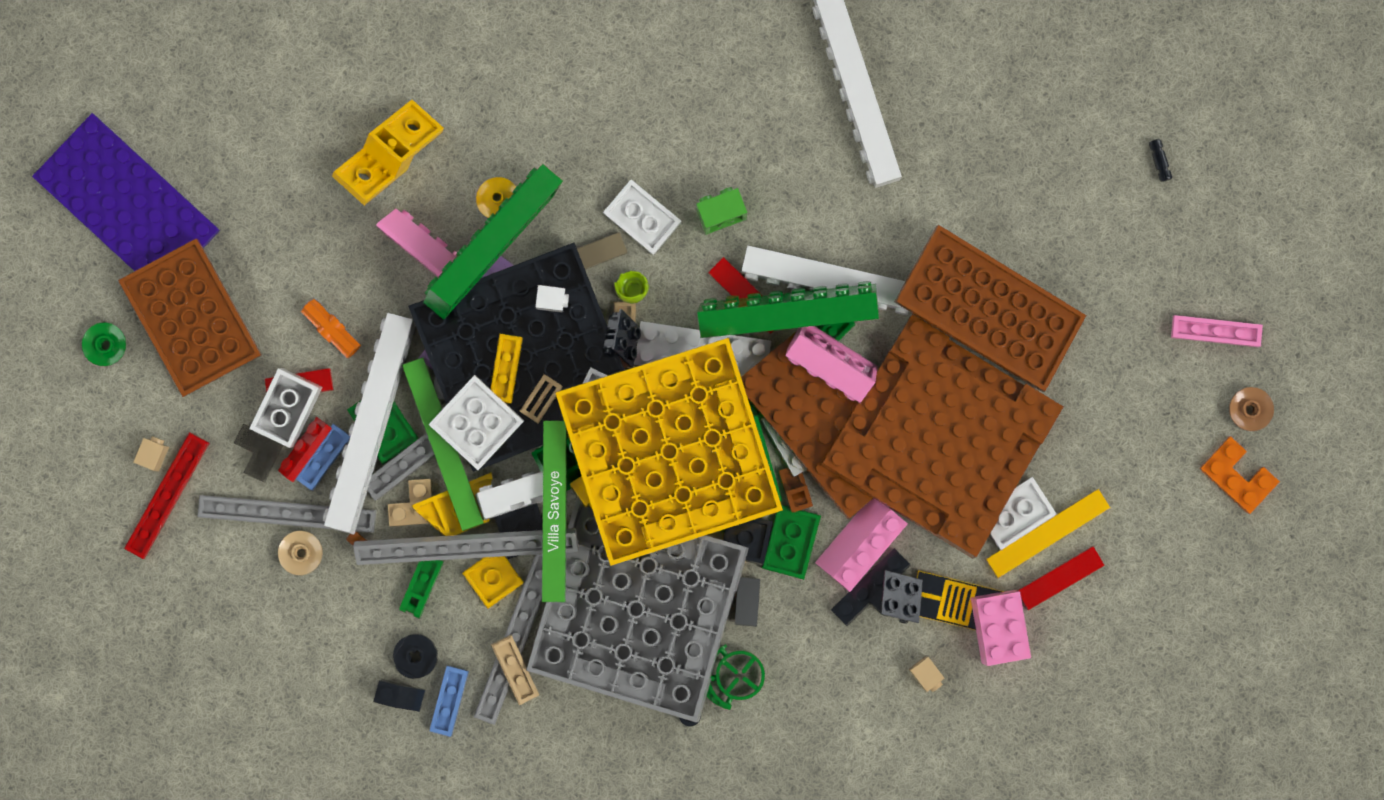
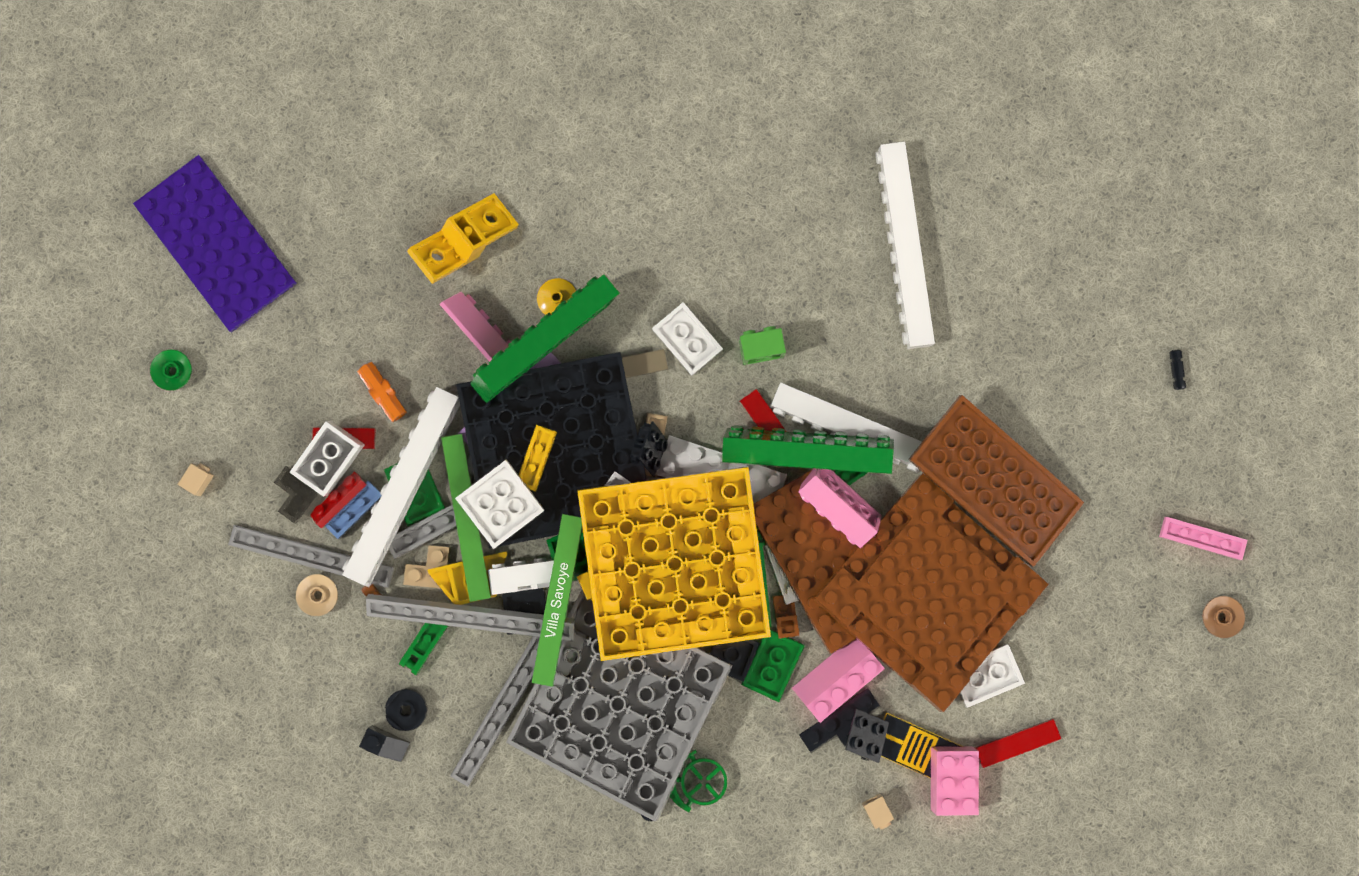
camera: 10 degrees right, 0 degrees up
dark orange plate [118,238,262,397] -> none
red tile [124,432,210,559] -> none
medium blue plate [429,665,469,737] -> none
yellow tile [462,556,524,609] -> none
tan tile [491,635,539,705] -> none
tan tile [520,374,563,424] -> none
white brick [536,285,569,312] -> none
lime hair [614,271,649,304] -> none
dark grey slope [735,577,760,627] -> none
yellow tile [986,489,1111,578] -> none
orange plate [1200,436,1280,514] -> none

